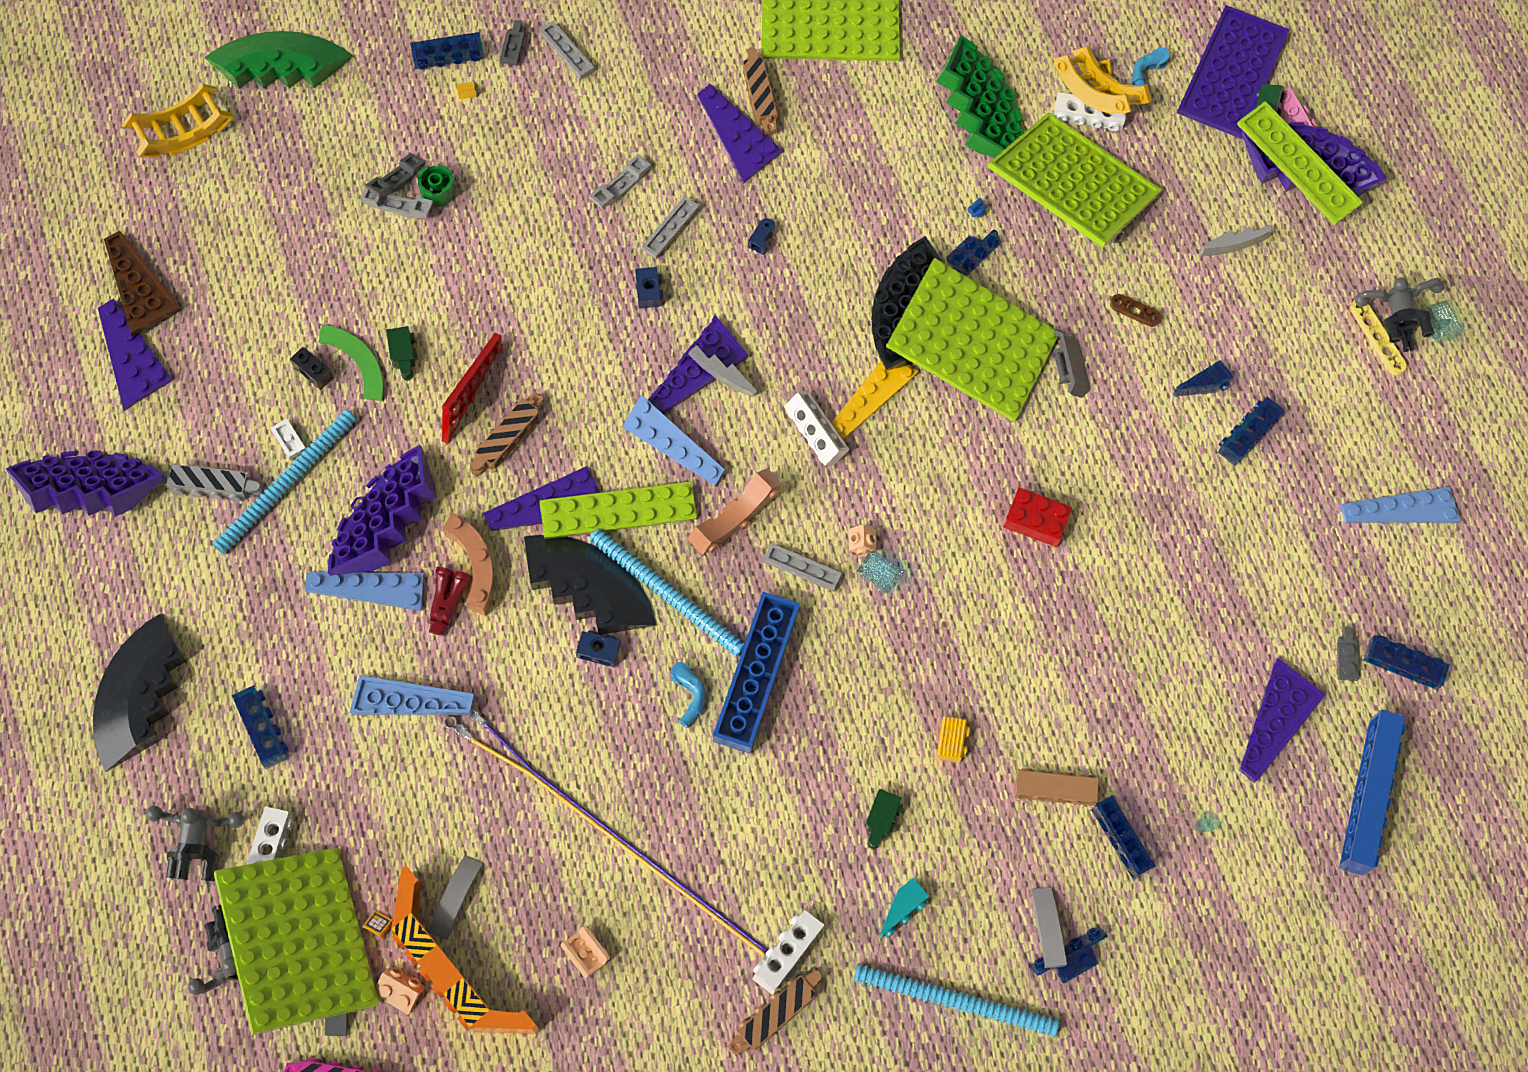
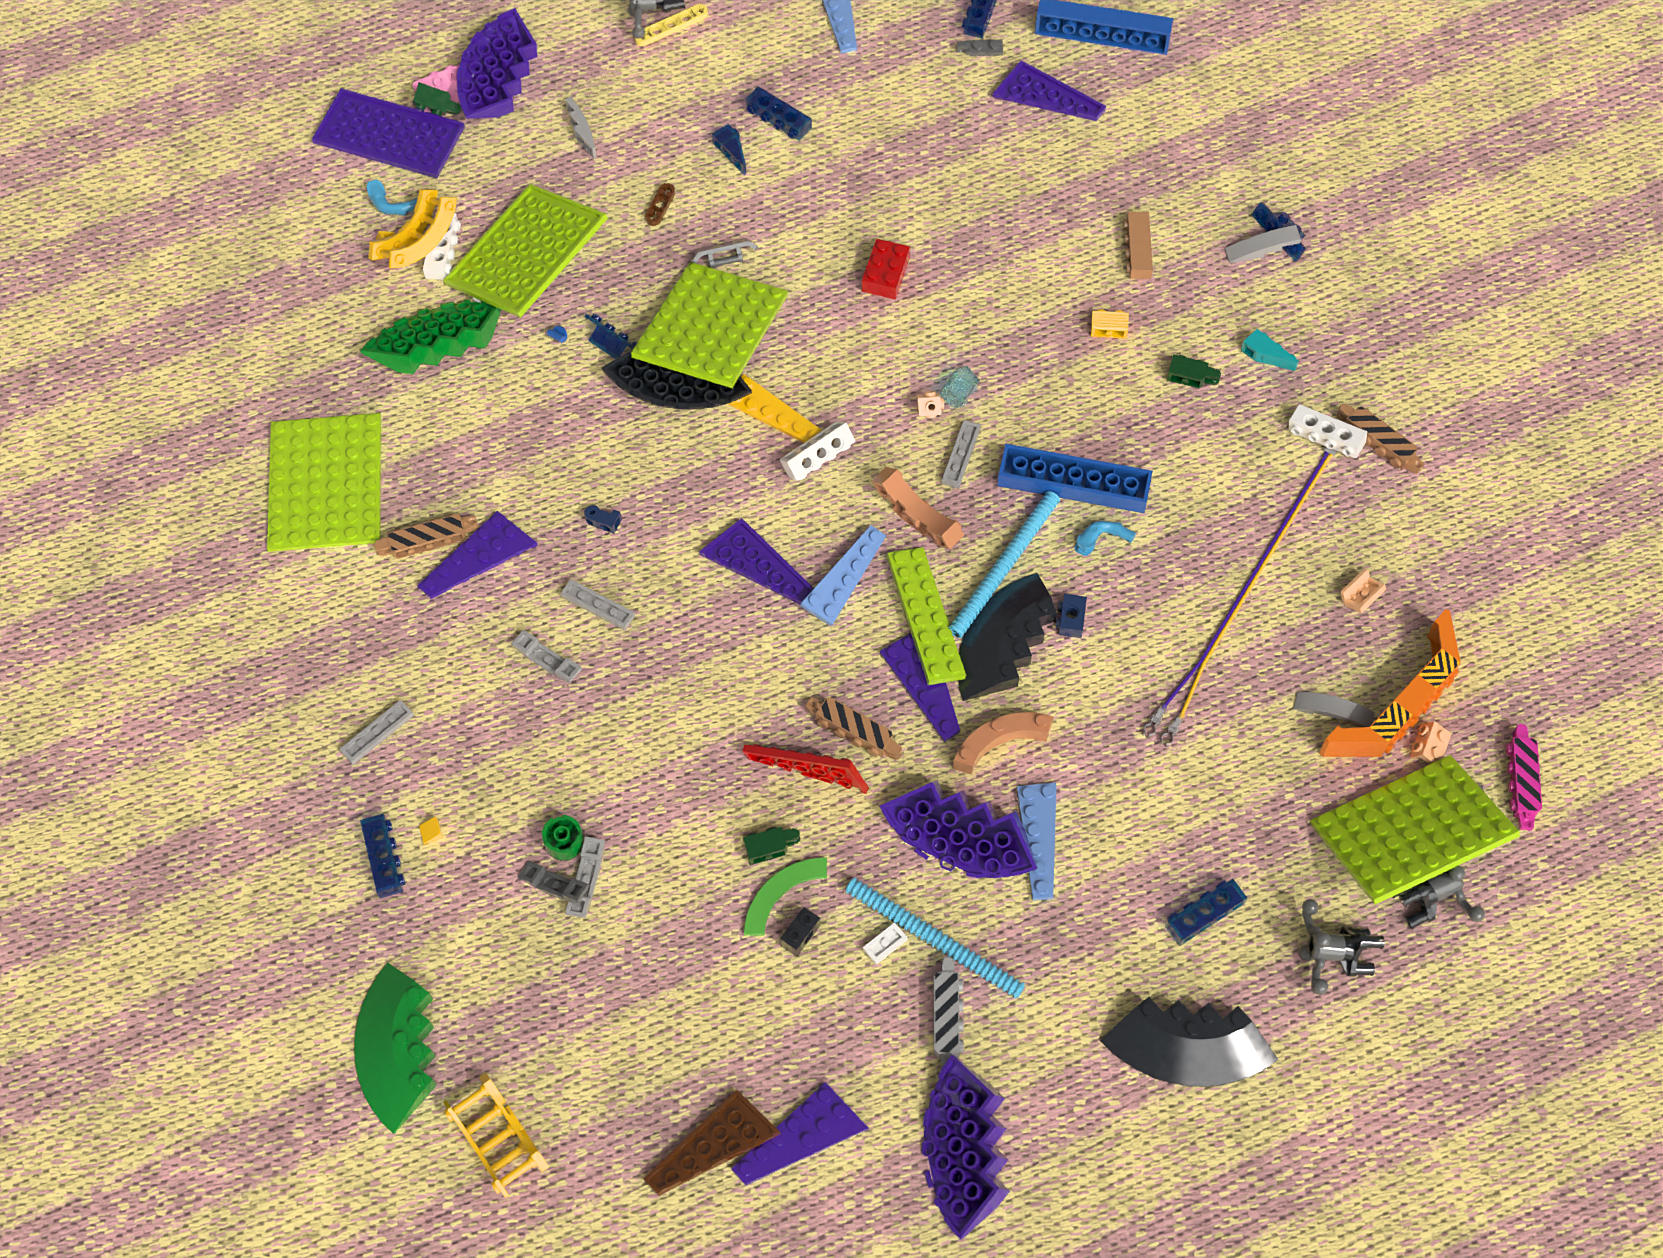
camera: 90 degrees left, 5 degrees down
white brick [246,806,294,865] -> none
medium blue wing [349,675,476,715] -> none
slope [363,910,393,938] -> none
dark red piece [429,567,472,636] -> none
dark grey hinge [500,20,525,66] -> none
dark blue brick [635,267,664,309] -> none
light grey slope [688,345,757,397] -> none
medium azure piece [854,963,1059,1037] -> none
clear blue brick [1091,795,1156,881] -> none
clear light blue tile [1193,812,1221,832] -> none
lime plate [1237,101,1363,226] -> none

